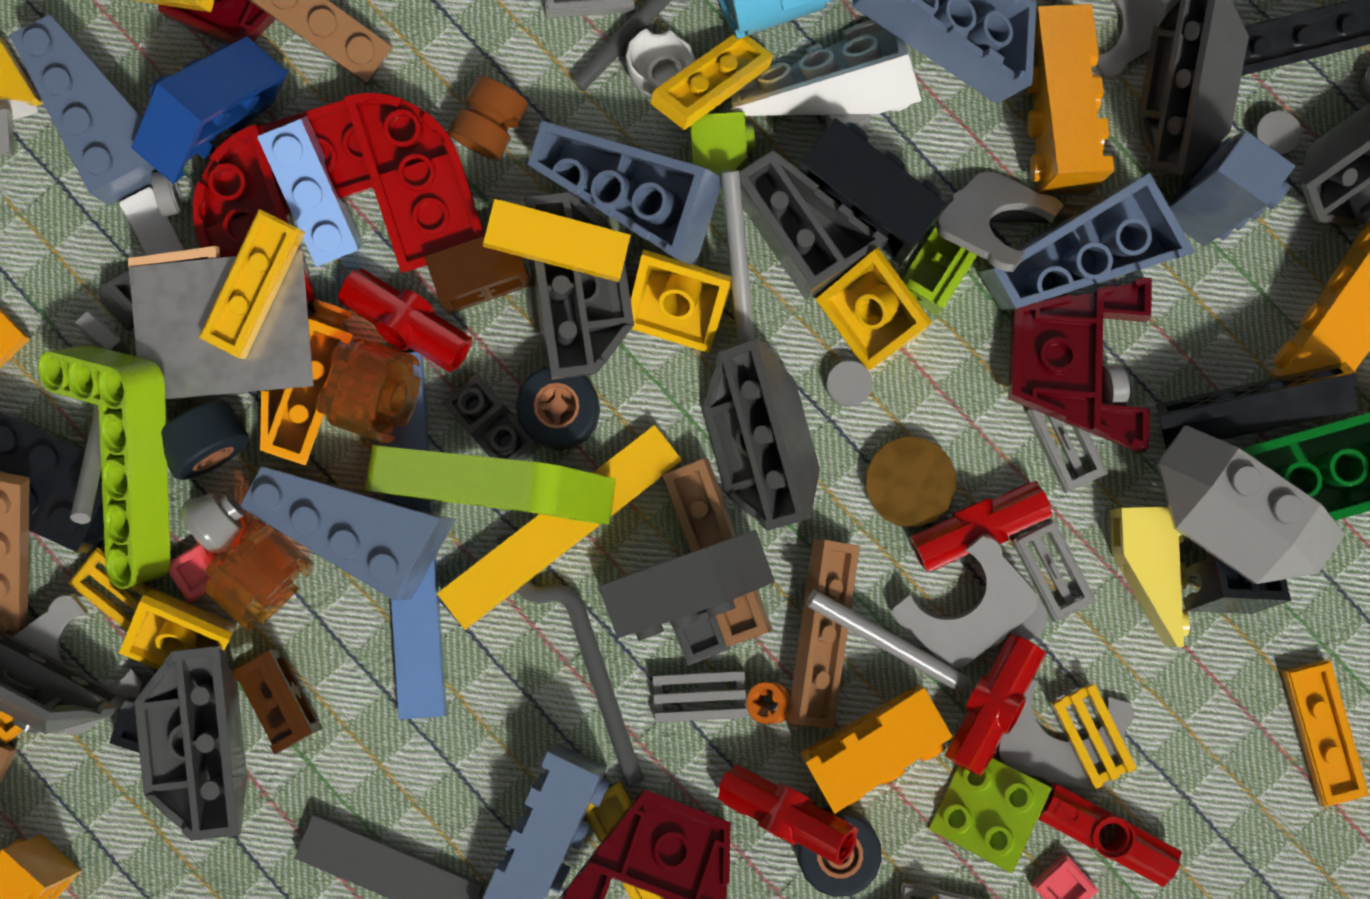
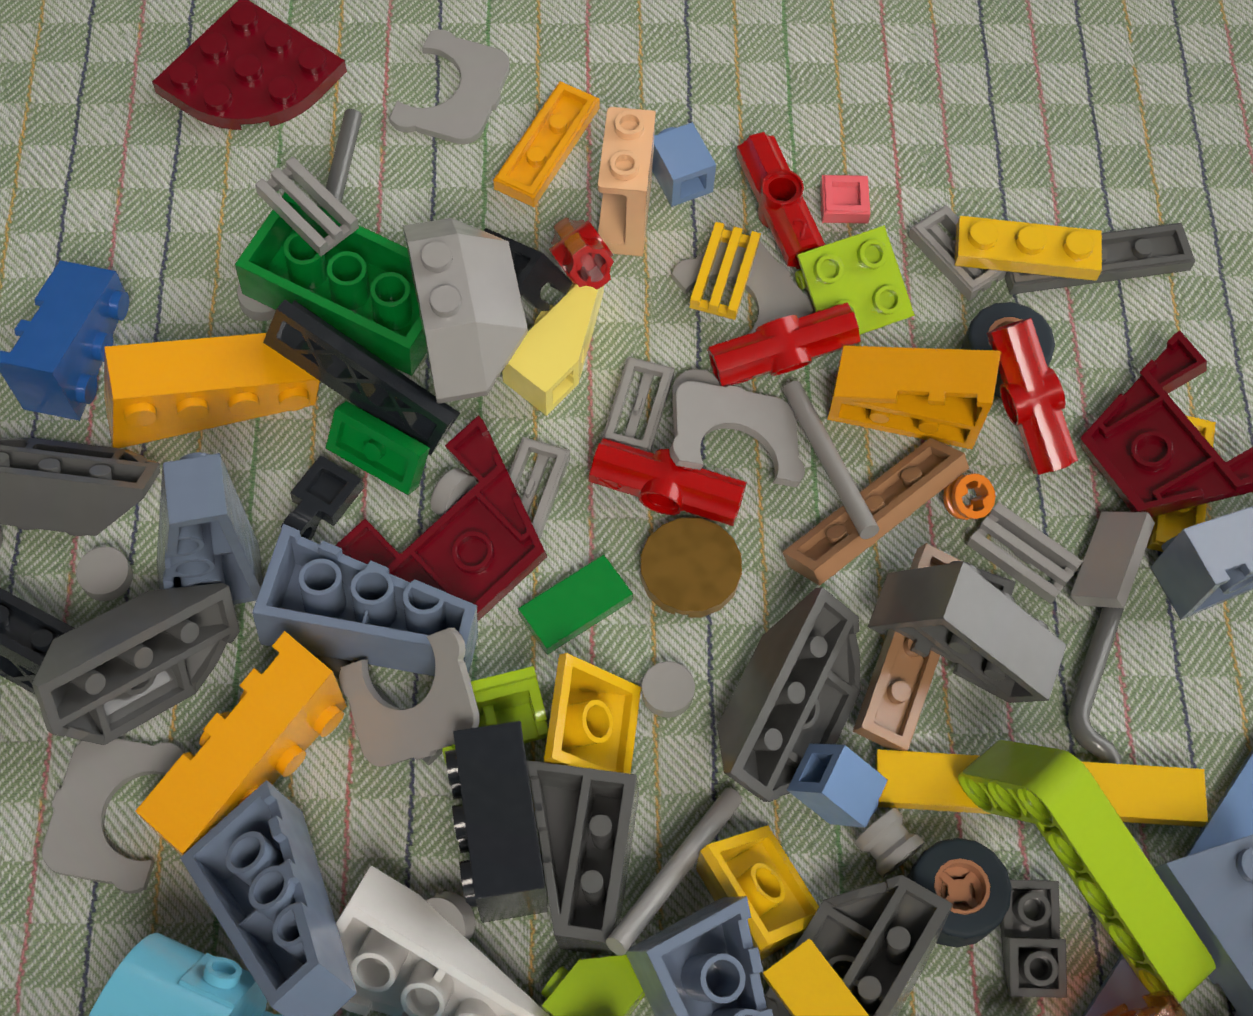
camera: 145 degrees left, 20 degrees down
none -> black plate [281,455,364,540]
none -> green plate [325,401,430,495]
none -> green tile [518,555,633,655]
none -> red piece [549,217,614,290]
none -> light nougat panel [598,107,656,257]
none -> medium blue brick [652,122,716,207]
none -> medium blue brick [787,743,888,828]
none -> light grey wheel [854,808,925,878]
none -> light grey tile [1070,511,1155,608]

